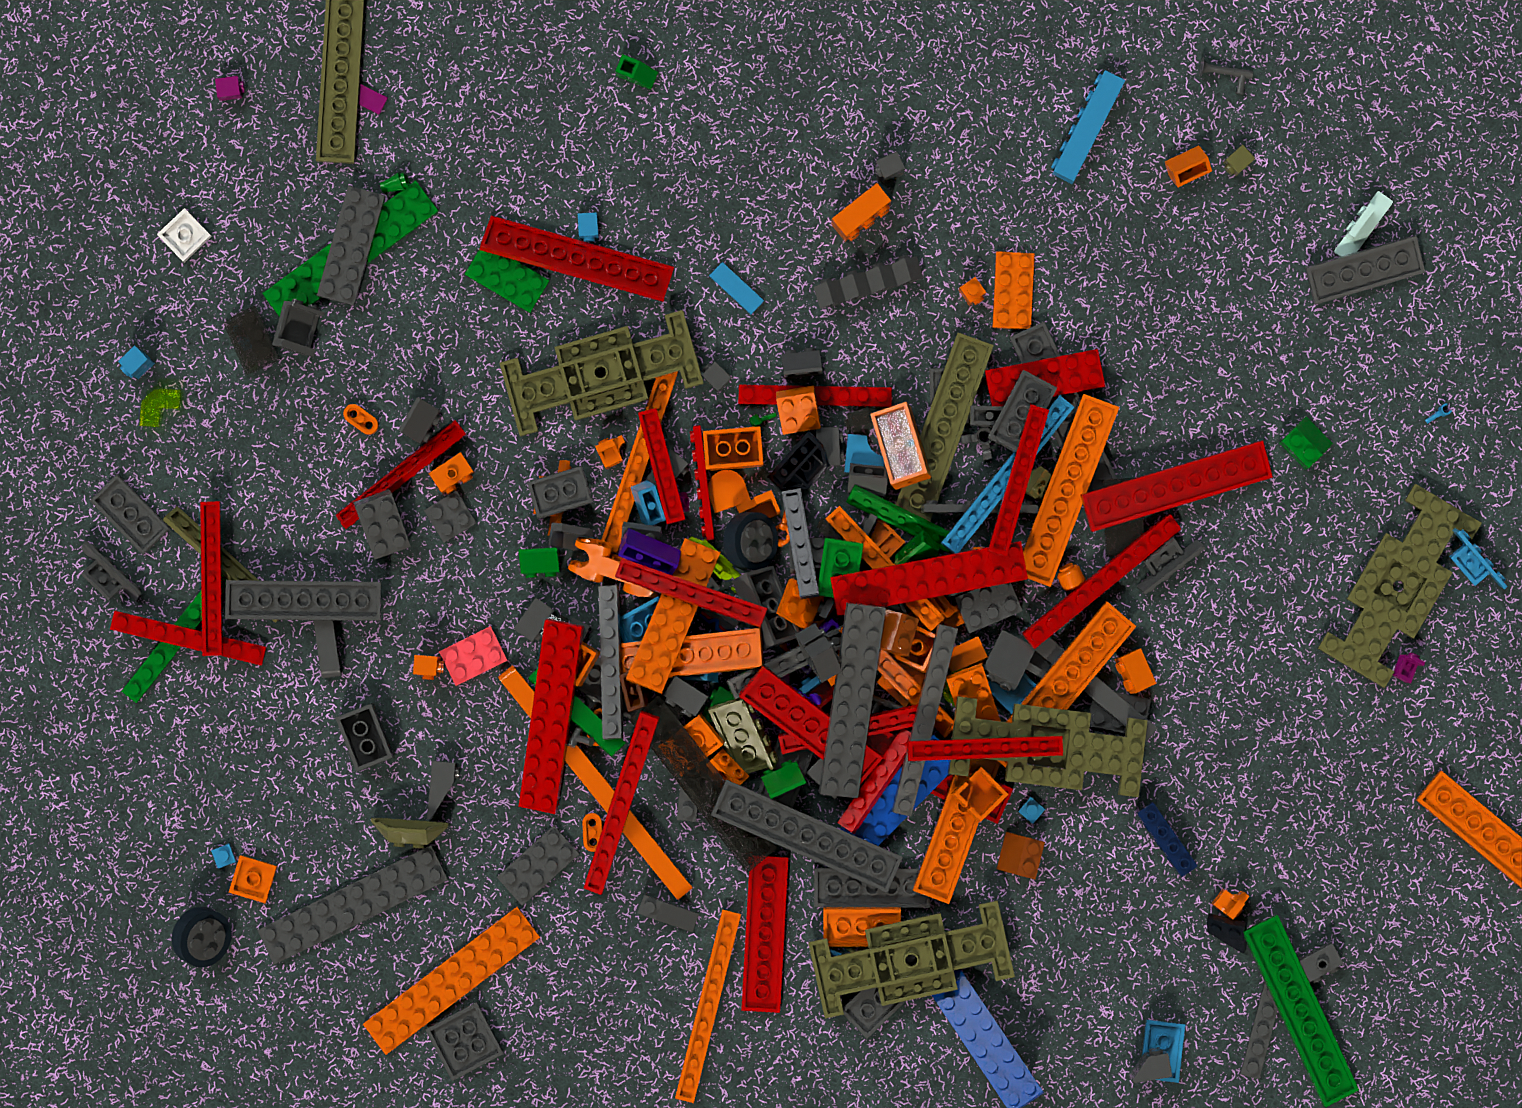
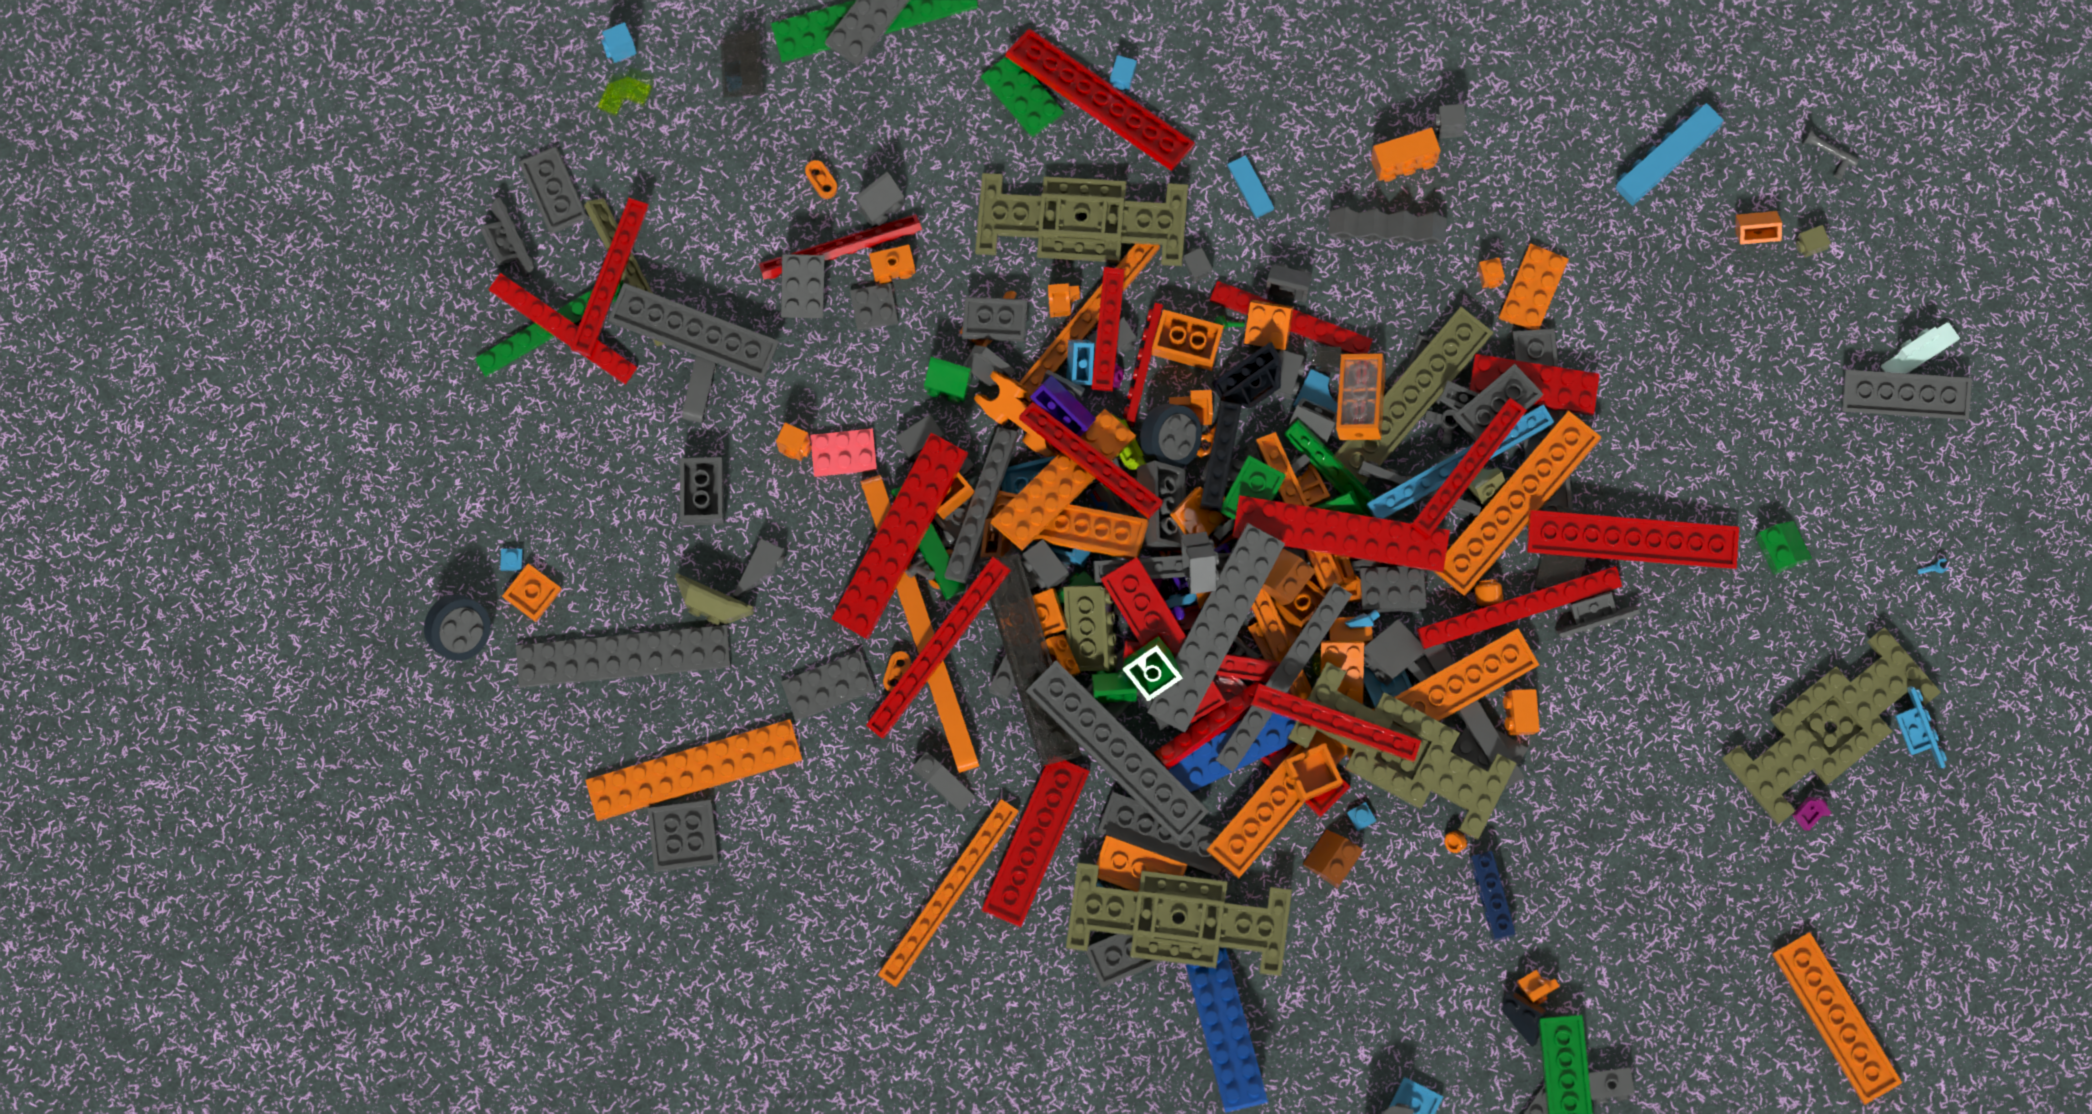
camera: 20 degrees right, 10 degrees down
dark grey panel [272,299,325,357] -> none
orange tile [708,470,751,513] -> none
none -> green slope [1123,636,1183,701]
none -> dark azure bar [1345,610,1380,629]
none -> orange tile [1444,831,1467,853]

